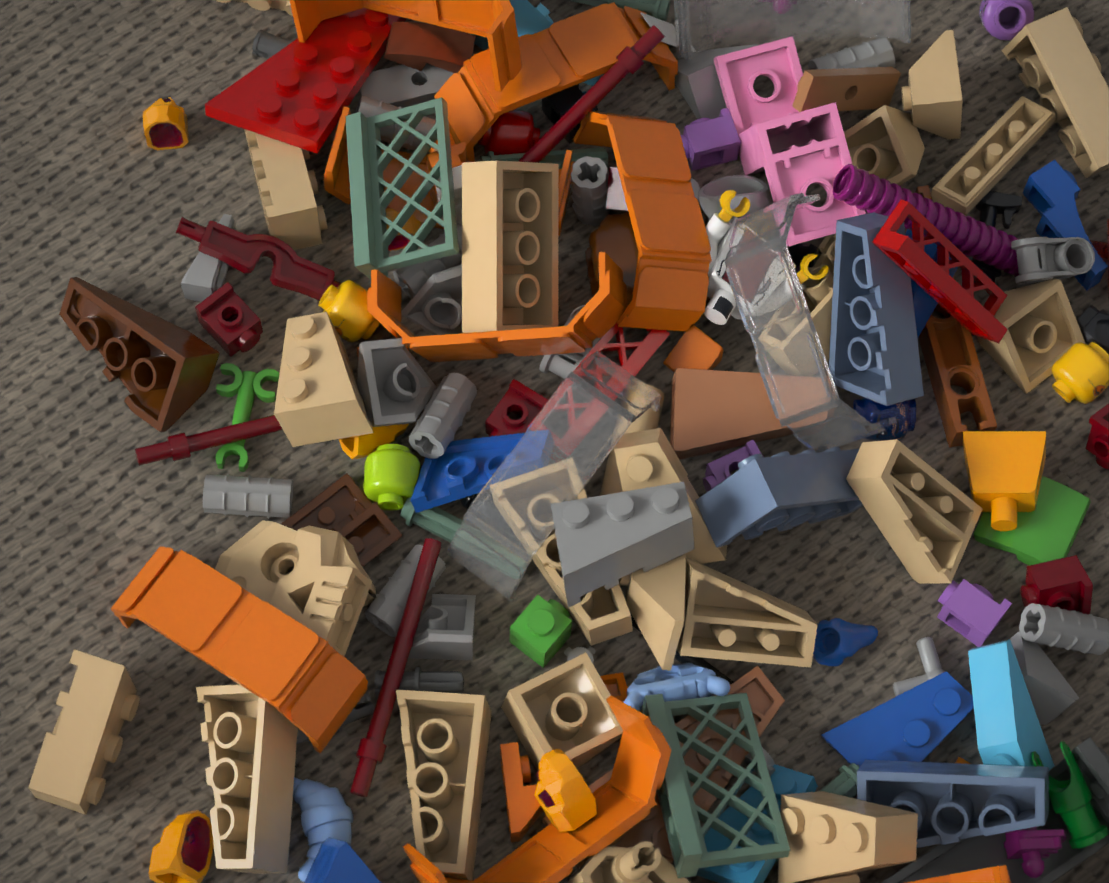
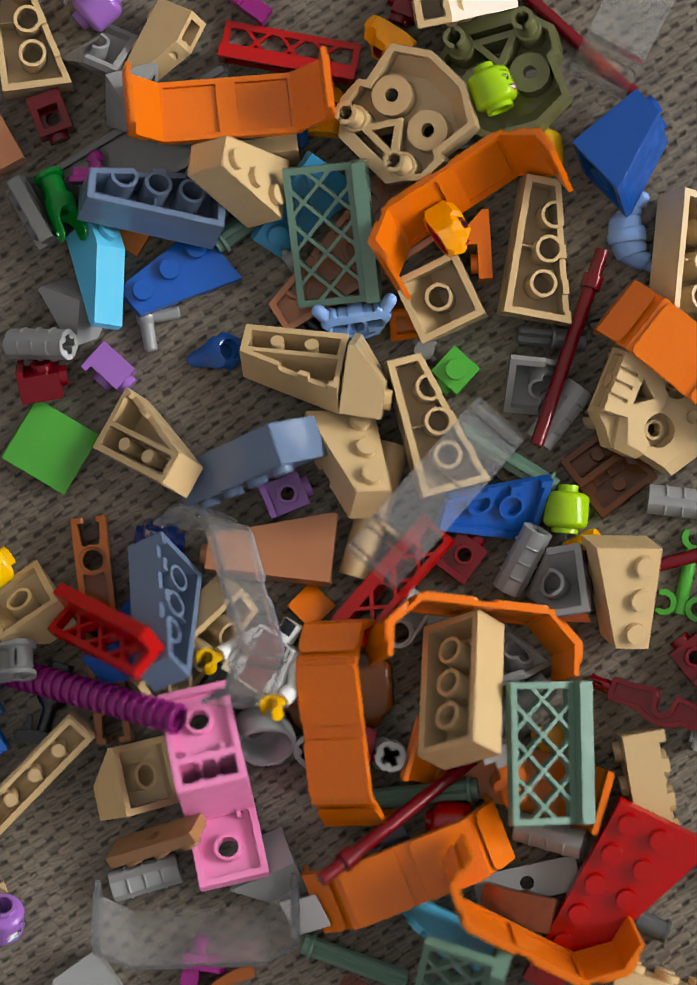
camera: 170 degrees left, 20 degrees up
yellow head [318,280,380,342] -> none
light grey wedge [551,482,694,608] -> none
medium lavender brick [681,108,741,171] -> none
tan slope [901,30,963,139] -> none
light orange torso [963,431,1046,531] -> none

